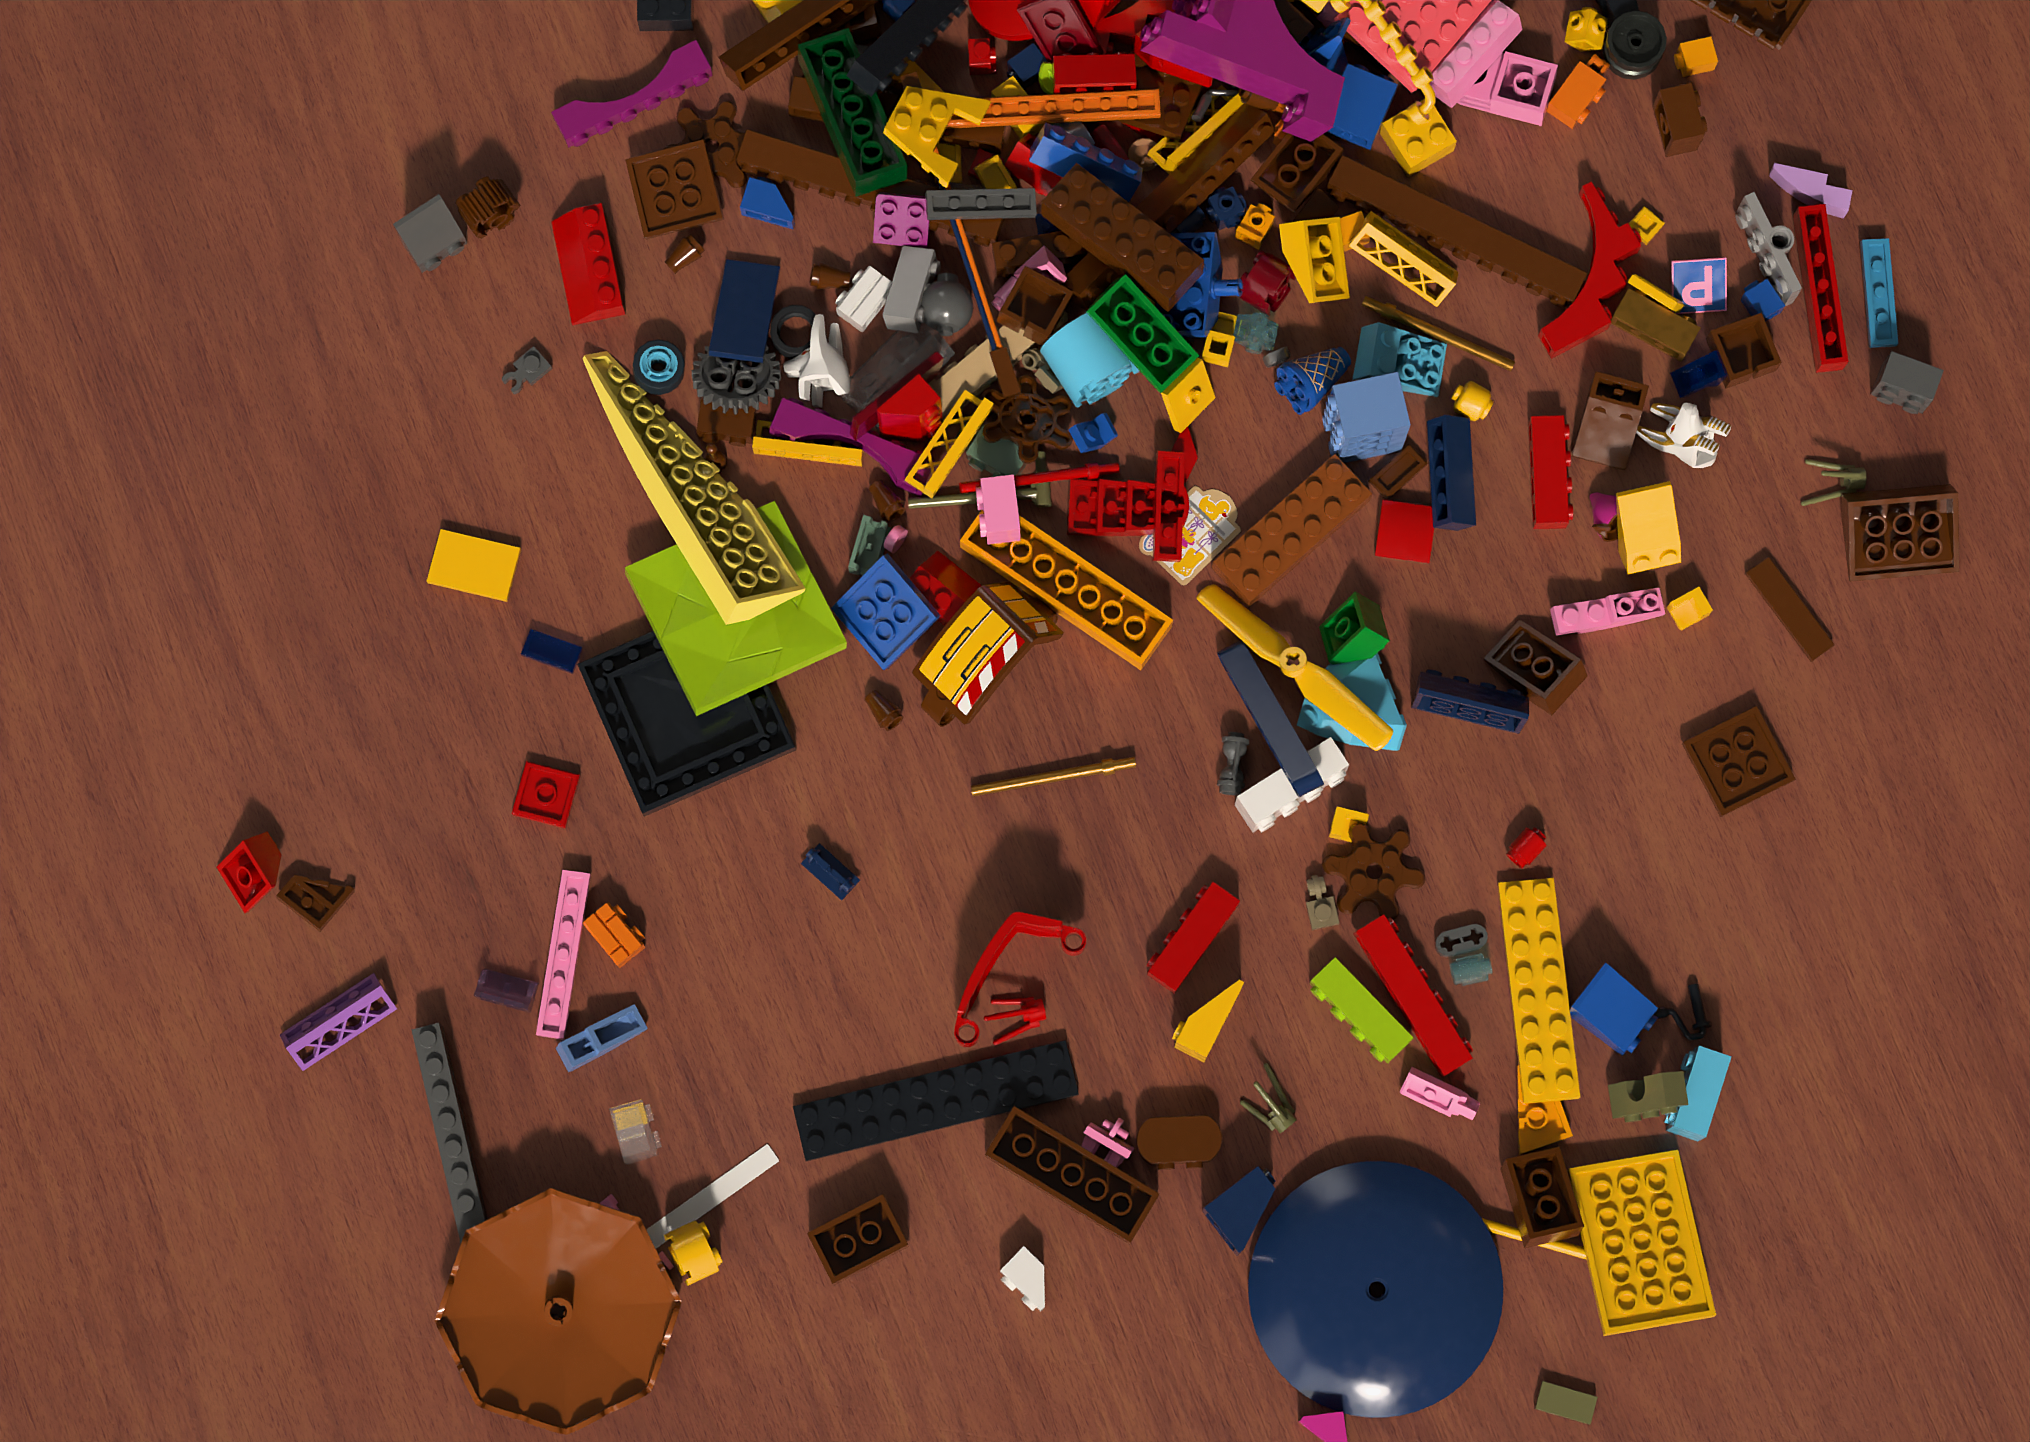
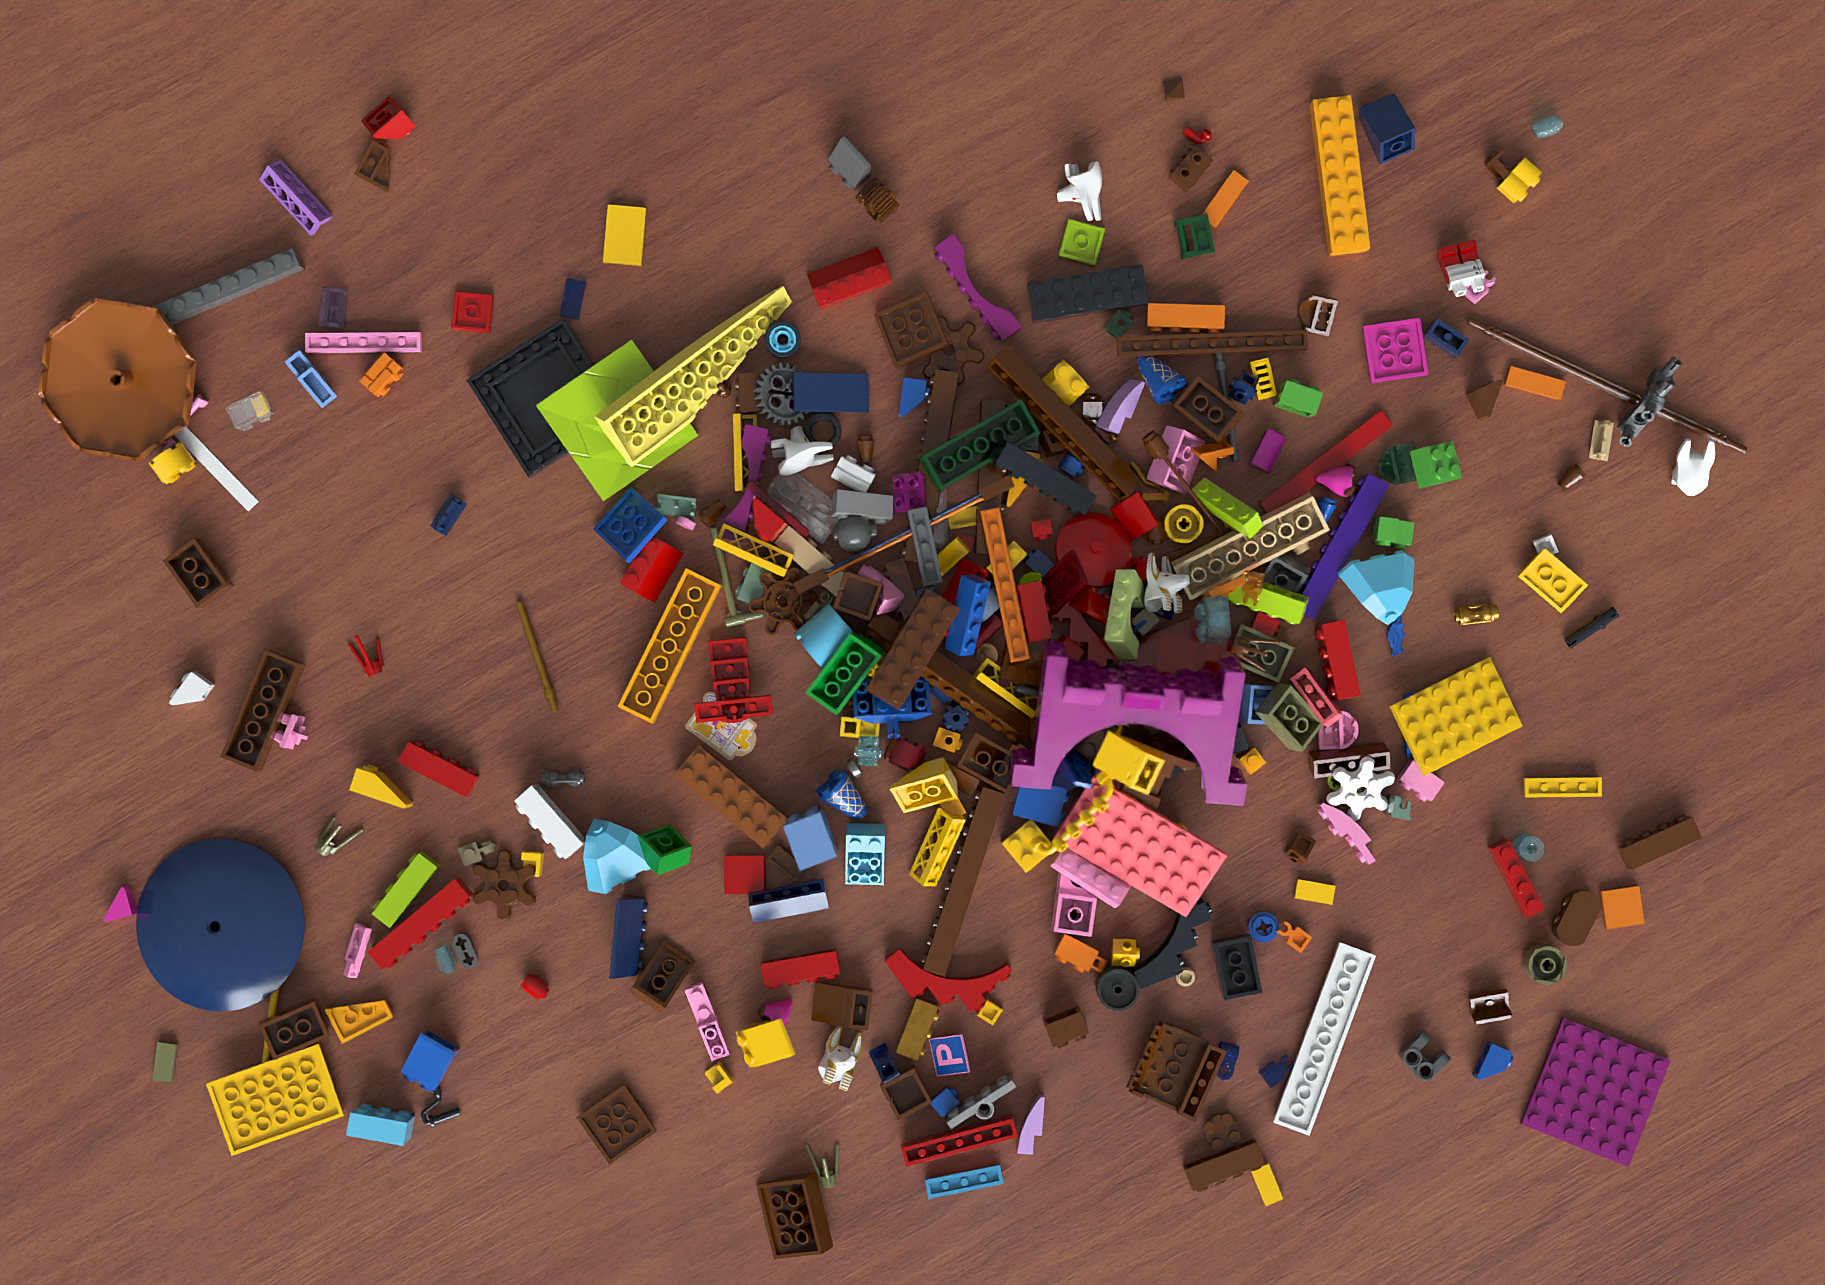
camera: 80 degrees right, 10 degrees up
dark grey plate [502,346,552,395] -> none
reddish brown cone [665,234,705,274] -> none
black plate [793,1040,1079,1162] -> none
reddish brown cone [864,690,903,731] -> none
yellow wing [883,86,991,188] -> none
panel [912,582,1064,727] -> none
red panel [954,912,1087,1047] -> none
red bar [959,462,1119,493] -> none
bright pink brick [976,475,1020,545] -> none
blue bracket [1068,413,1118,453] -> none
reddish brown brick [1136,1115,1222,1170] -> none
yellow plate [1161,358,1215,433] -> none
red slope [1171,427,1199,482] -> none
yellow piece [1196,584,1393,751] -> none
dark blue slope [1202,1166,1276,1256] -> none
dark blue beam [1217,640,1324,797] -> none
pearl gold bar [1361,296,1515,371] -> none
yellow head [1451,381,1494,422] -> none
yellow plate [1497,878,1580,1104] -> none
olive arch [1608,1071,1689,1123] -> none
yellow tile [1628,274,1684,313] -> none
light orange brick [1674,36,1718,77] -> none
reddish brown tile [1745,557,1834,662] -> none
dark grey brick [1871,351,1944,414] -> none

